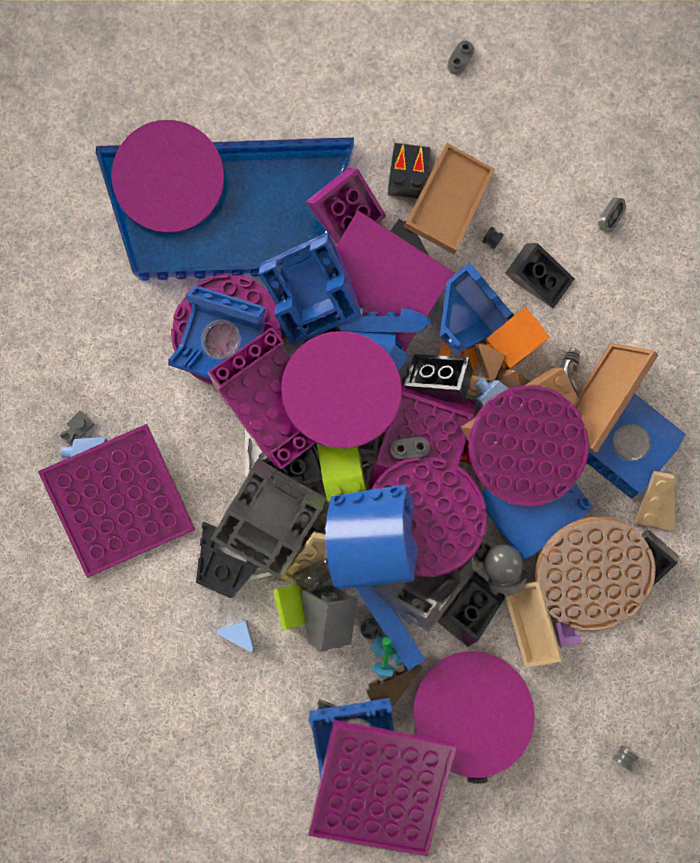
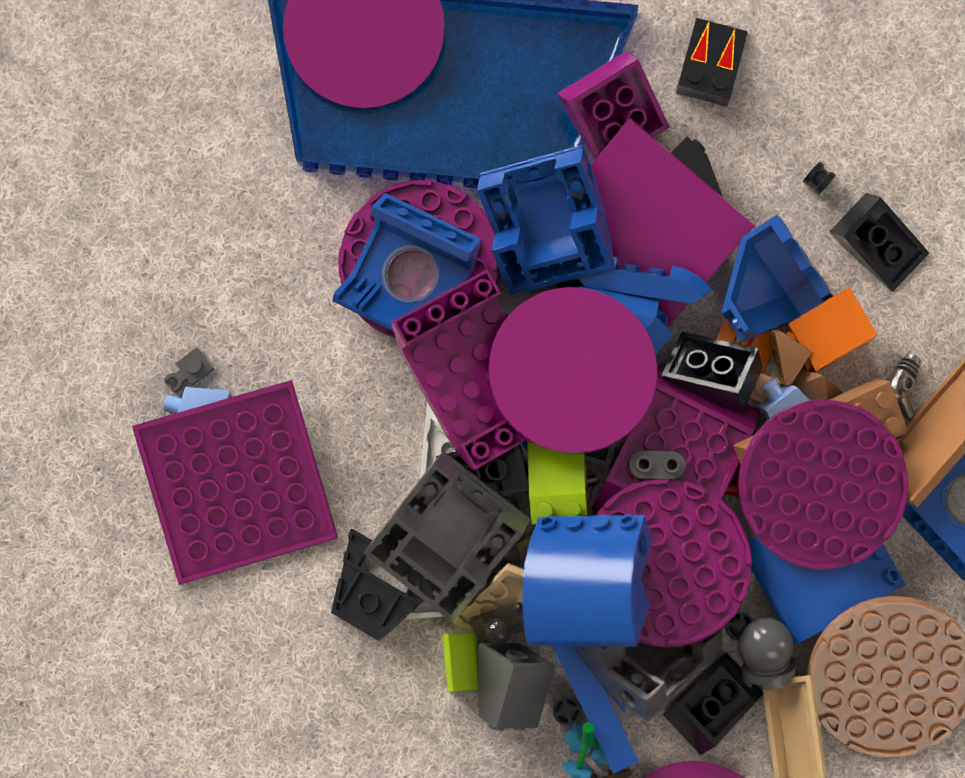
camera: 10 degrees right, 0 degrees up
light blue slope [216,620,255,652] -> none
medium nougat tile [404,143,495,254] -> none
medium lavender panel [553,621,581,647] -> none

